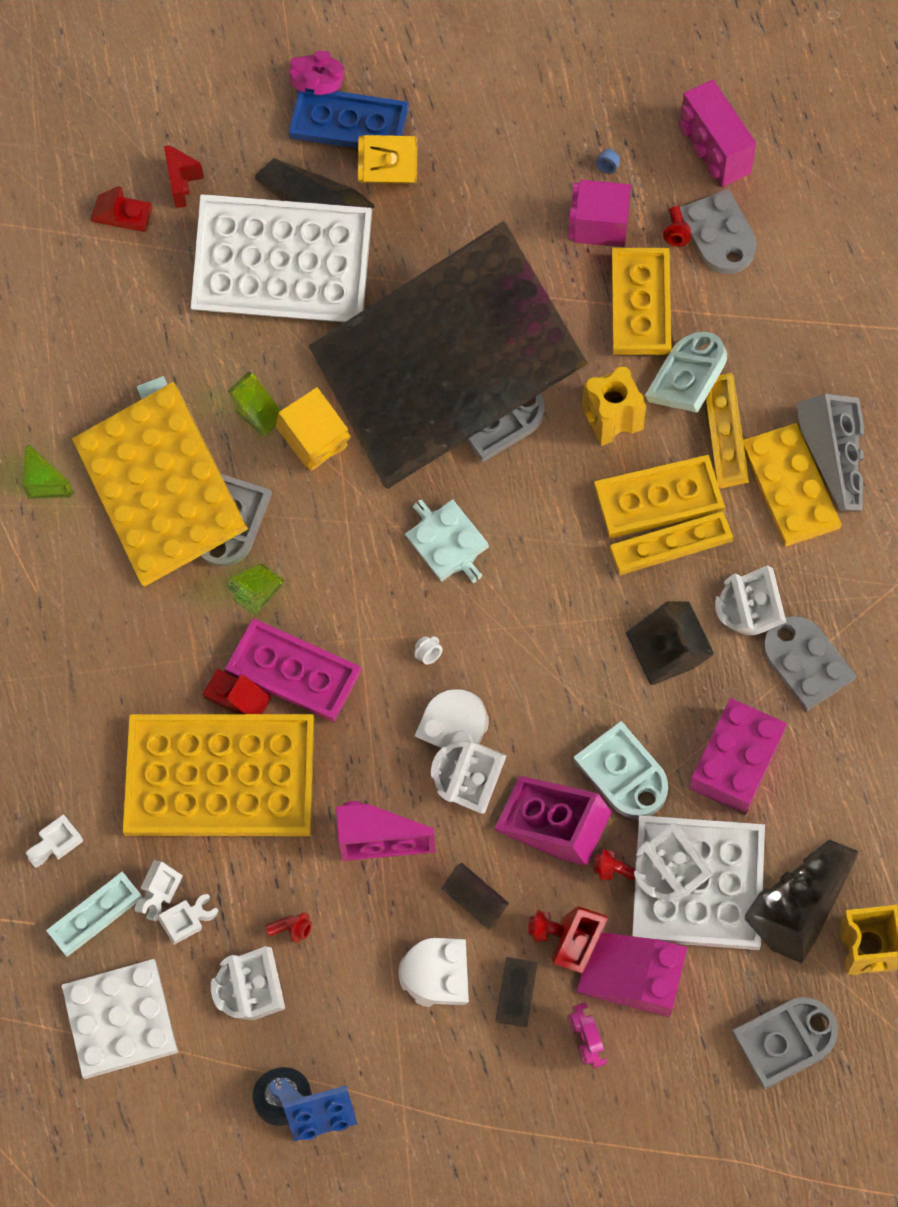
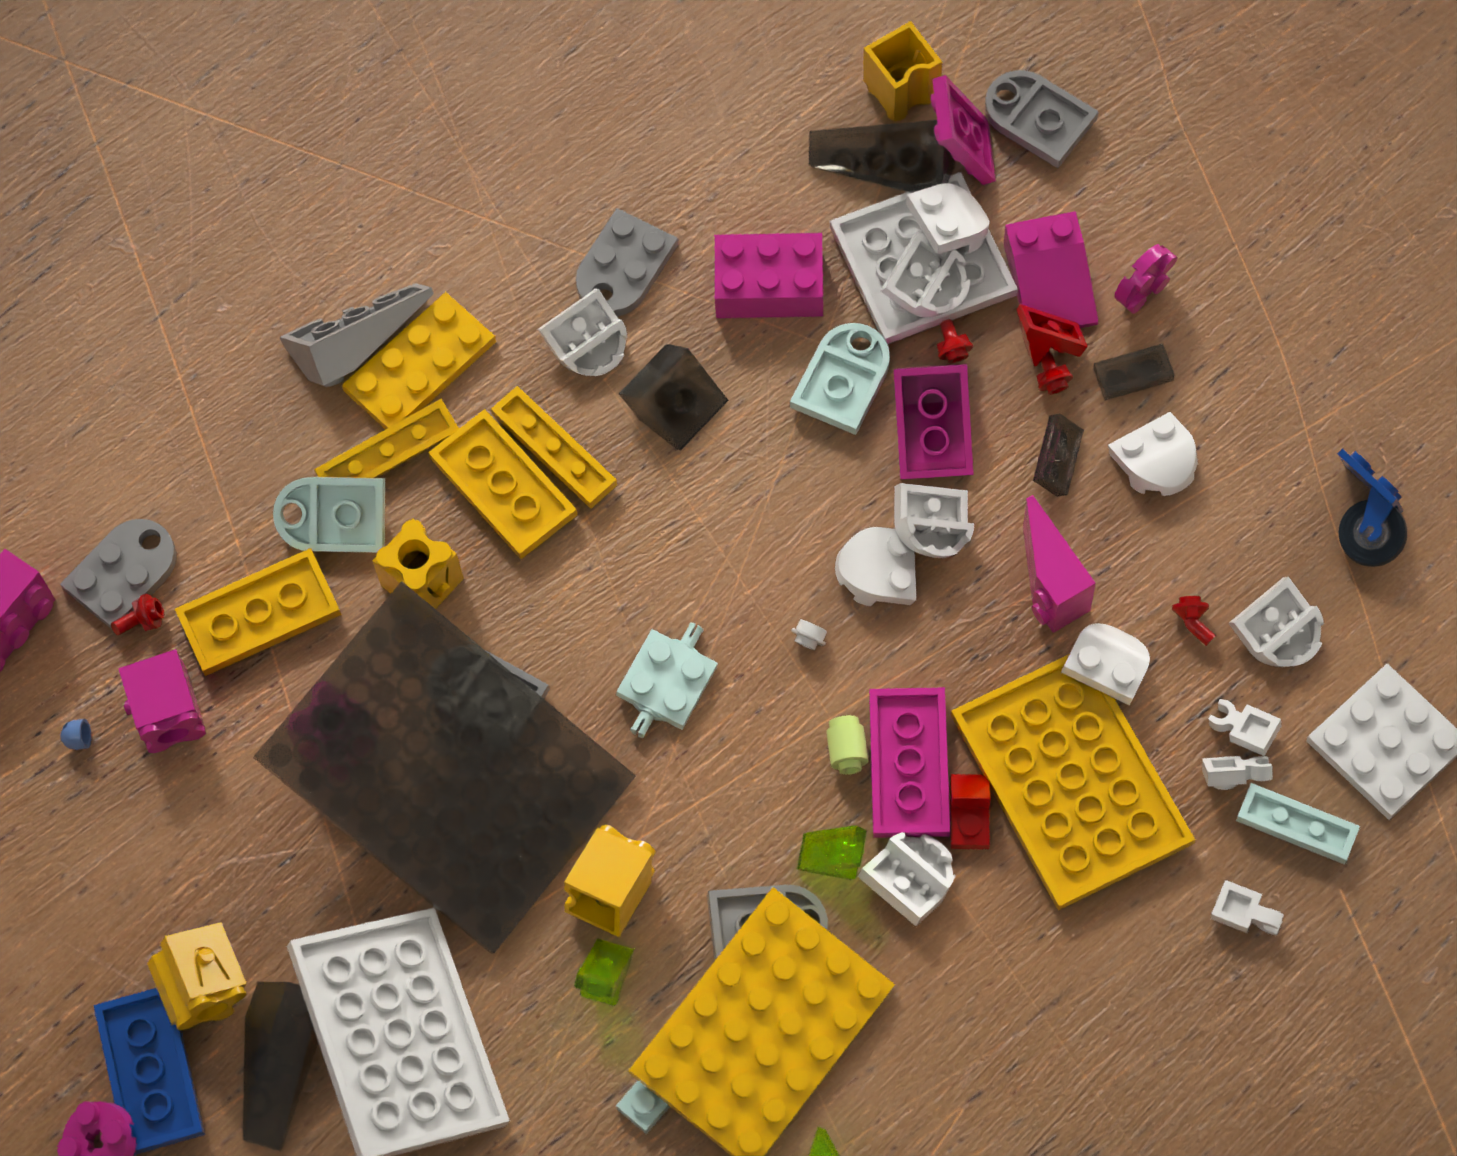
camera: 115 degrees left, 0 degrees up
none -> yellowish green brick [826,715,869,775]
none -> white slope [858,832,955,926]
none -> white slope [906,183,989,255]
none -> dark pink plate [930,75,996,185]
none -> white slope [1061,623,1150,706]

